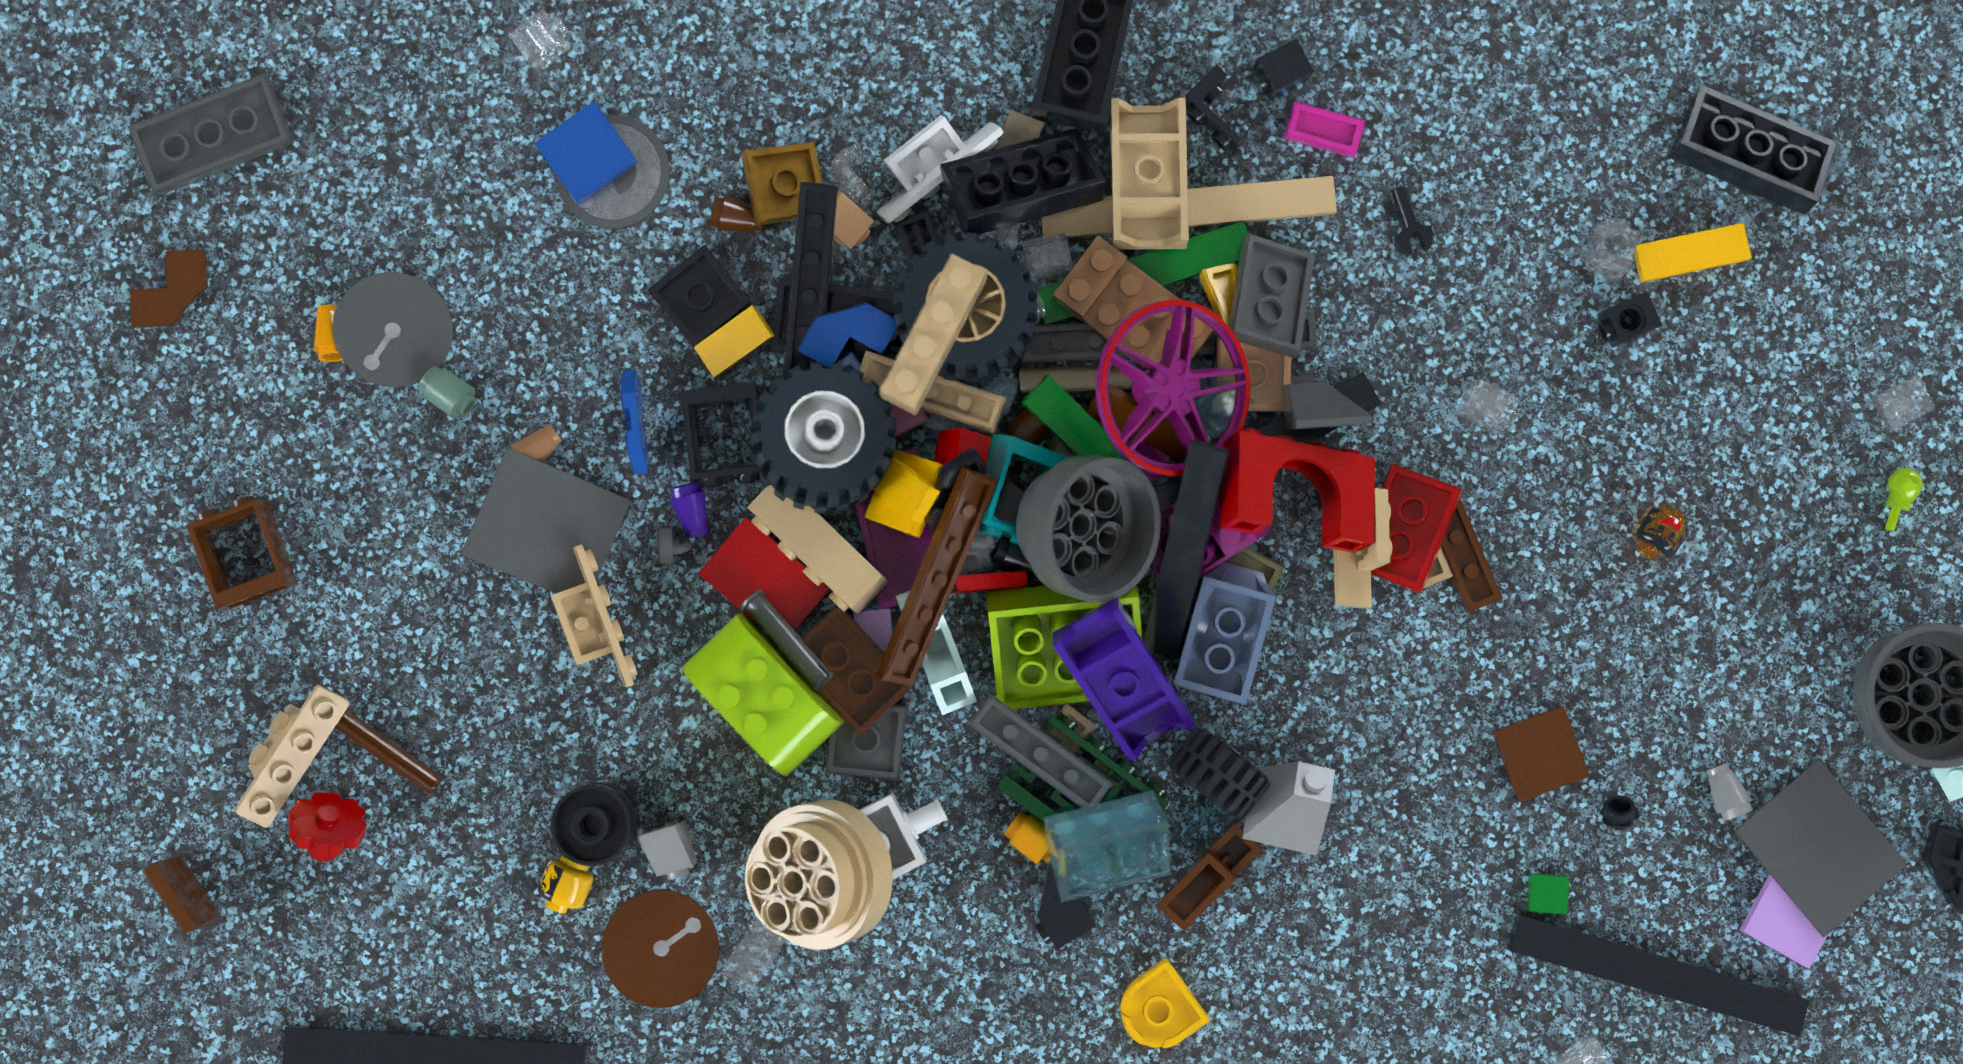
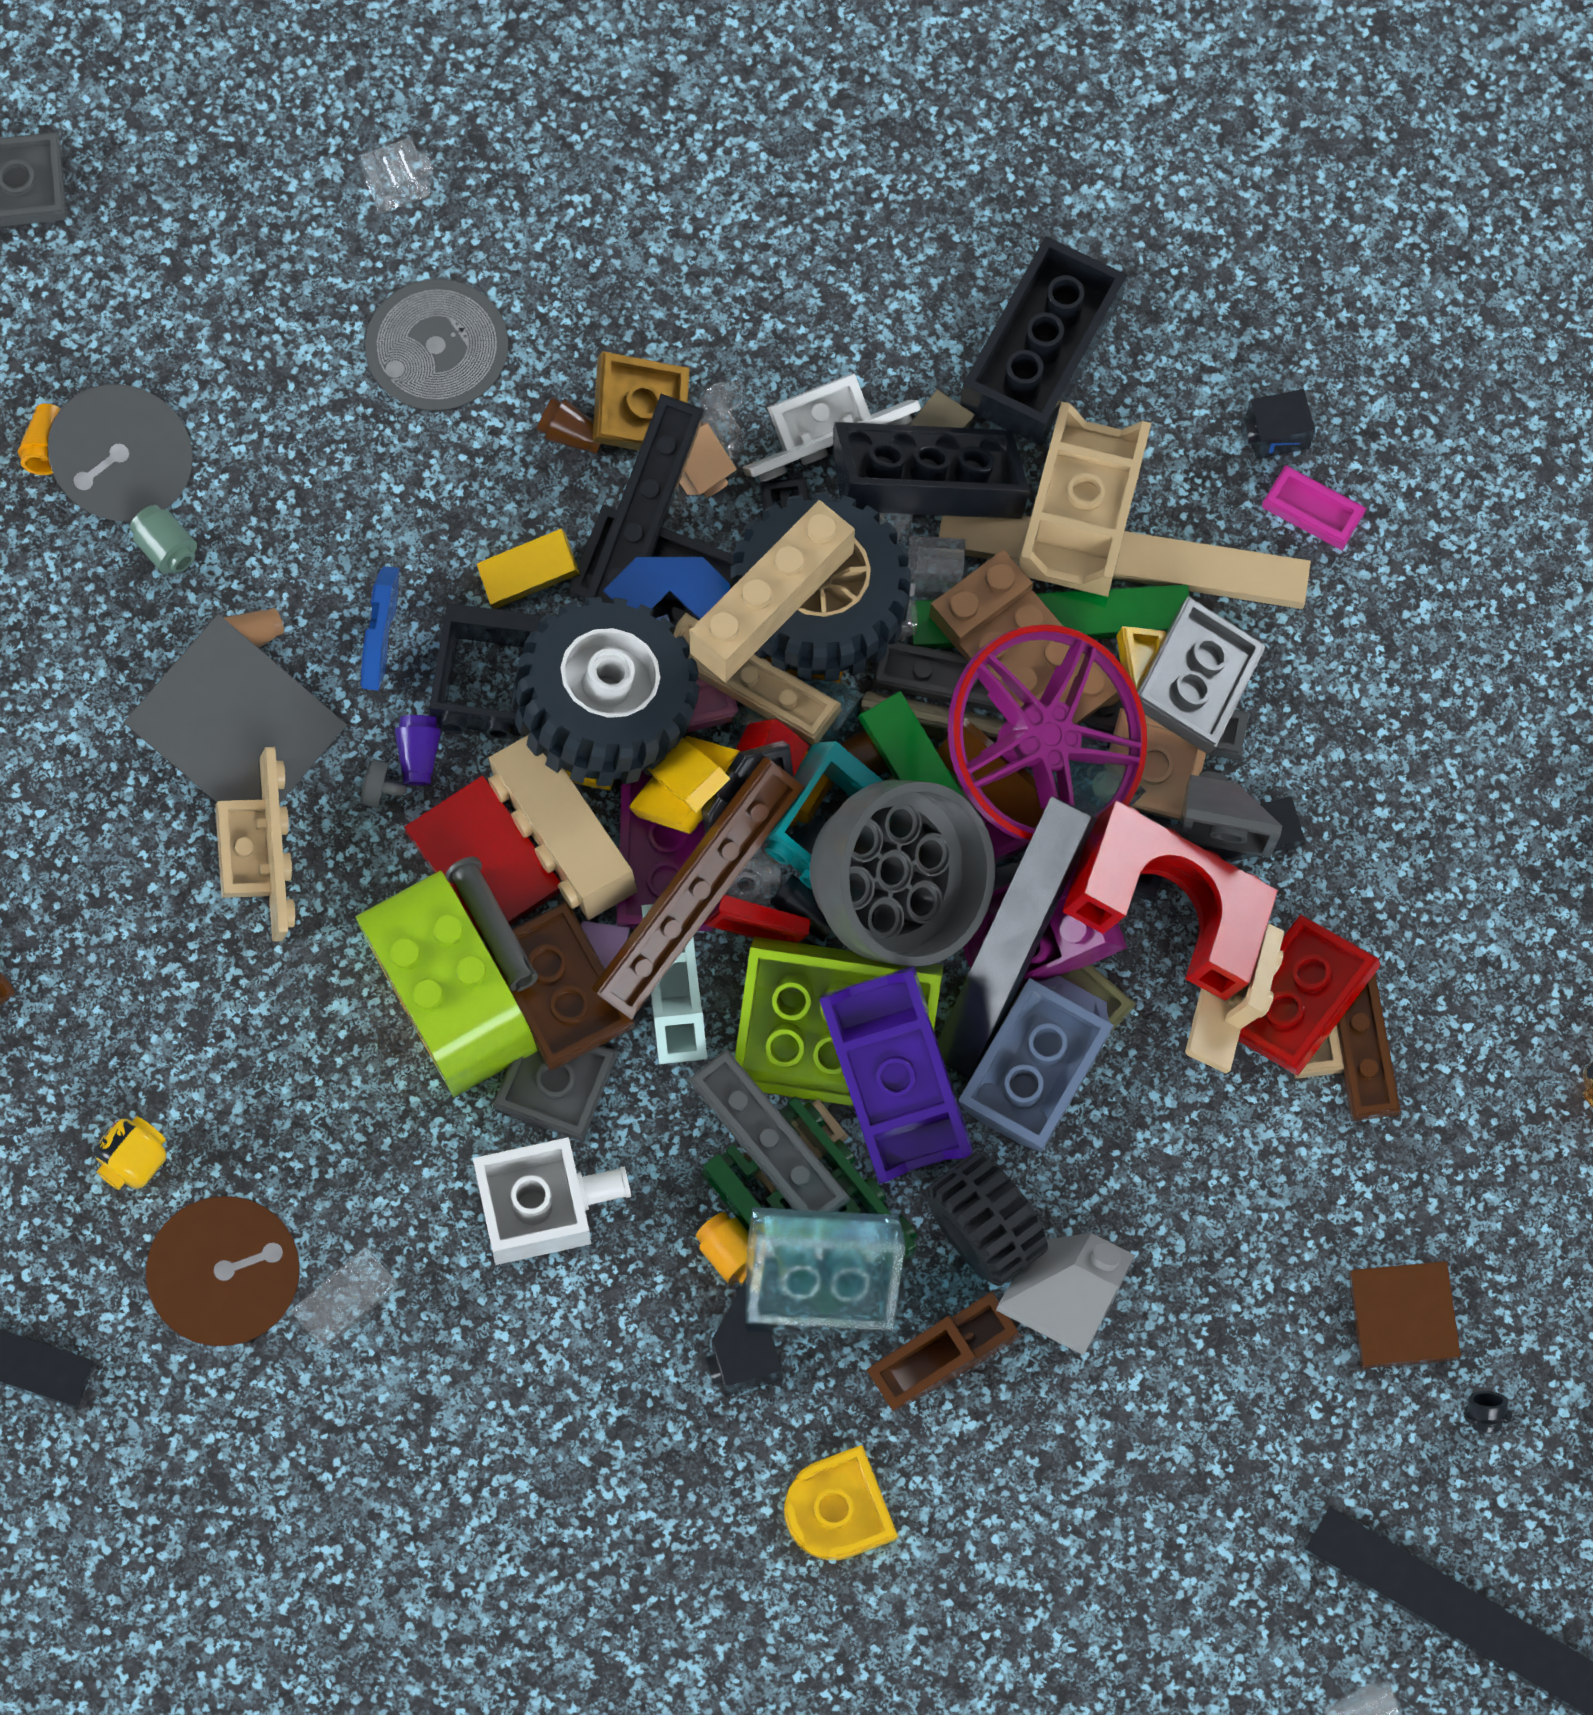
camera: 10 degrees right, 15 degrees down
blue tile [534,101,638,205] -> none
black wheel [550,782,640,866] -> none
light grey slope [638,820,698,880] -> none
black tile [647,244,752,349] -> none
tan wheel [745,800,893,950] -> none
black bracket [1185,64,1244,154] -> none
black bar [1391,186,1433,257] -> none
clear brick [1455,378,1519,435] -> none
green tile [1527,873,1569,914] -> none

